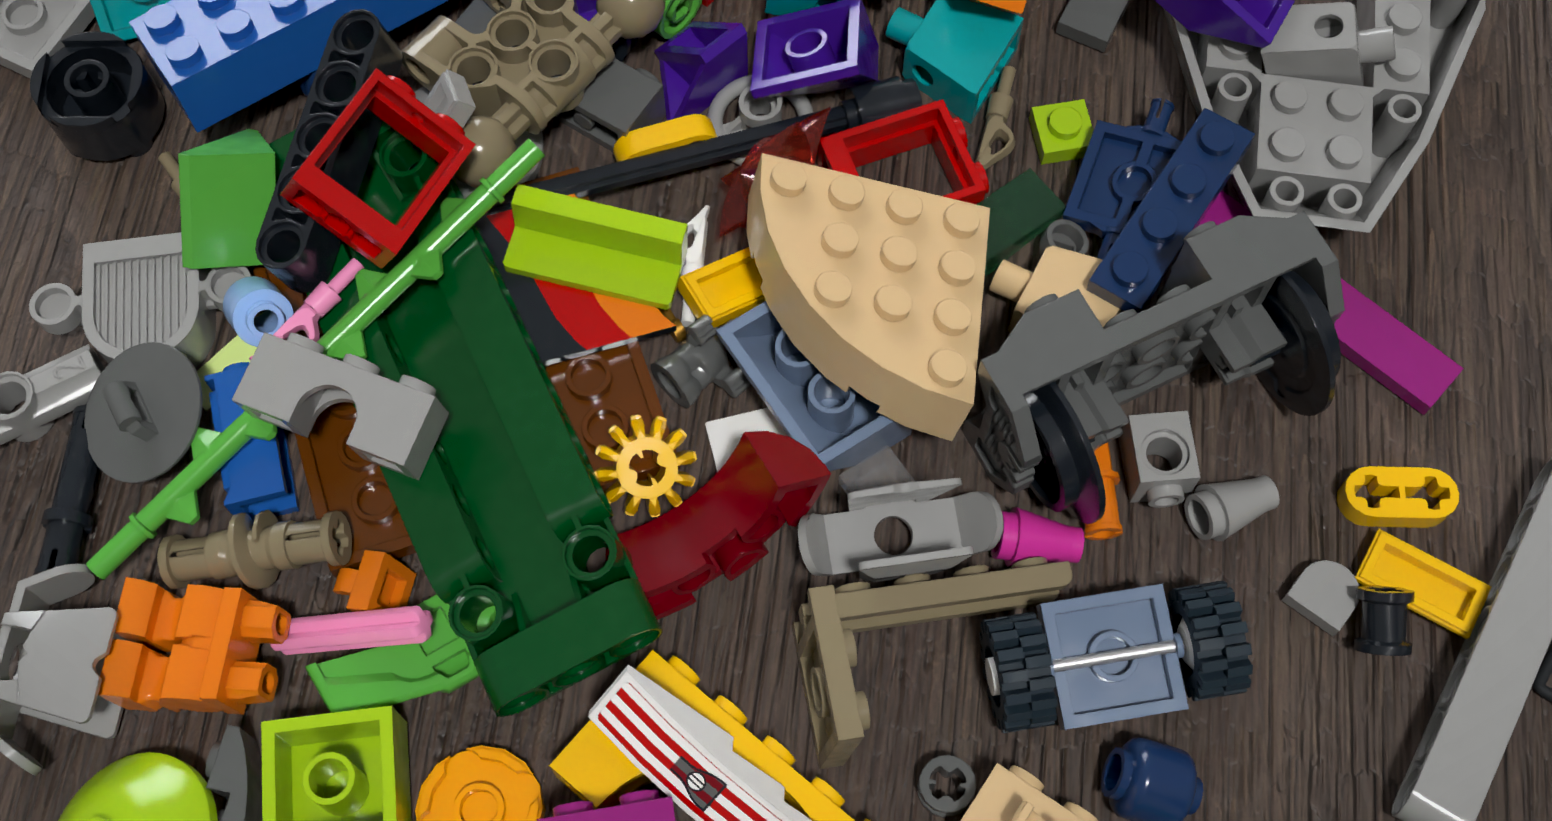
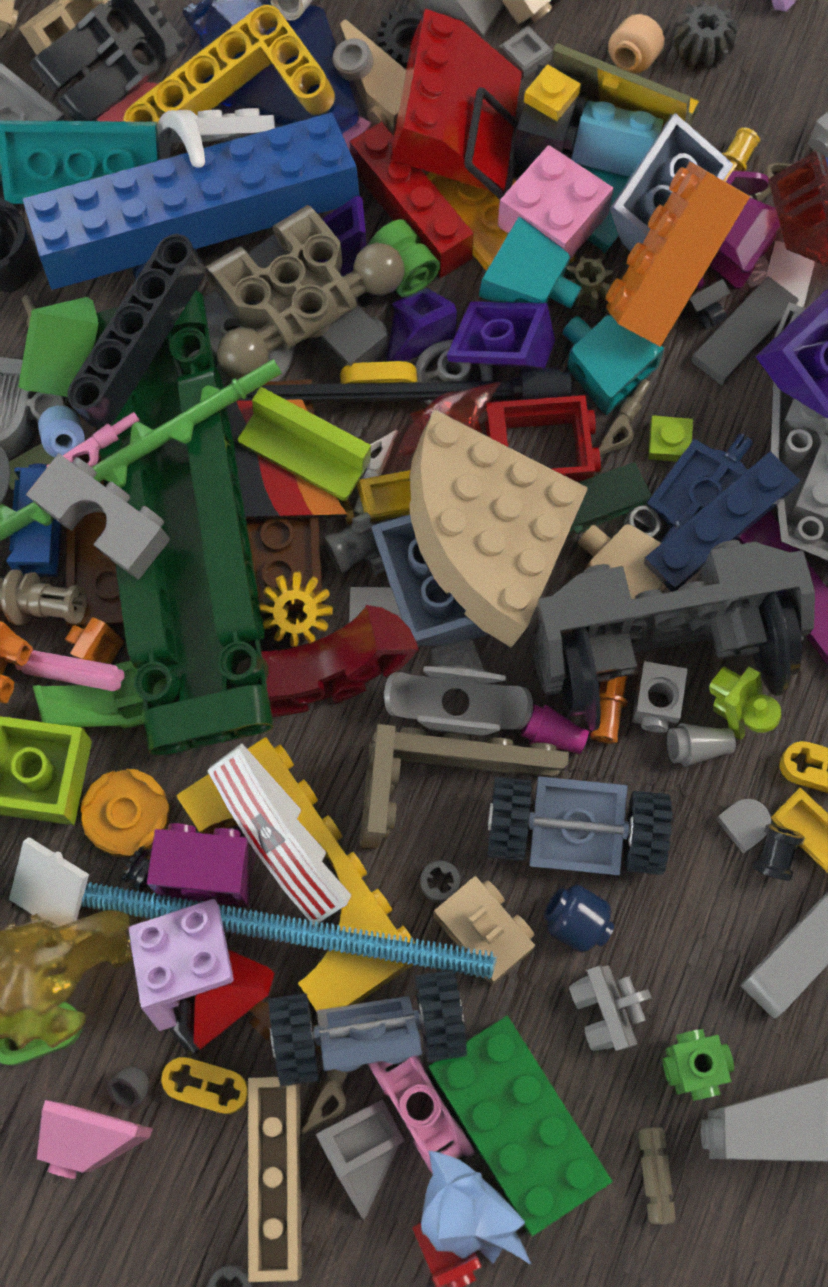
camera: 15 degrees right, 5 degrees up
red window [280,68,476,269] -> none
light grey tile [423,69,476,128] -> none
none -> lime hips [709,667,781,740]

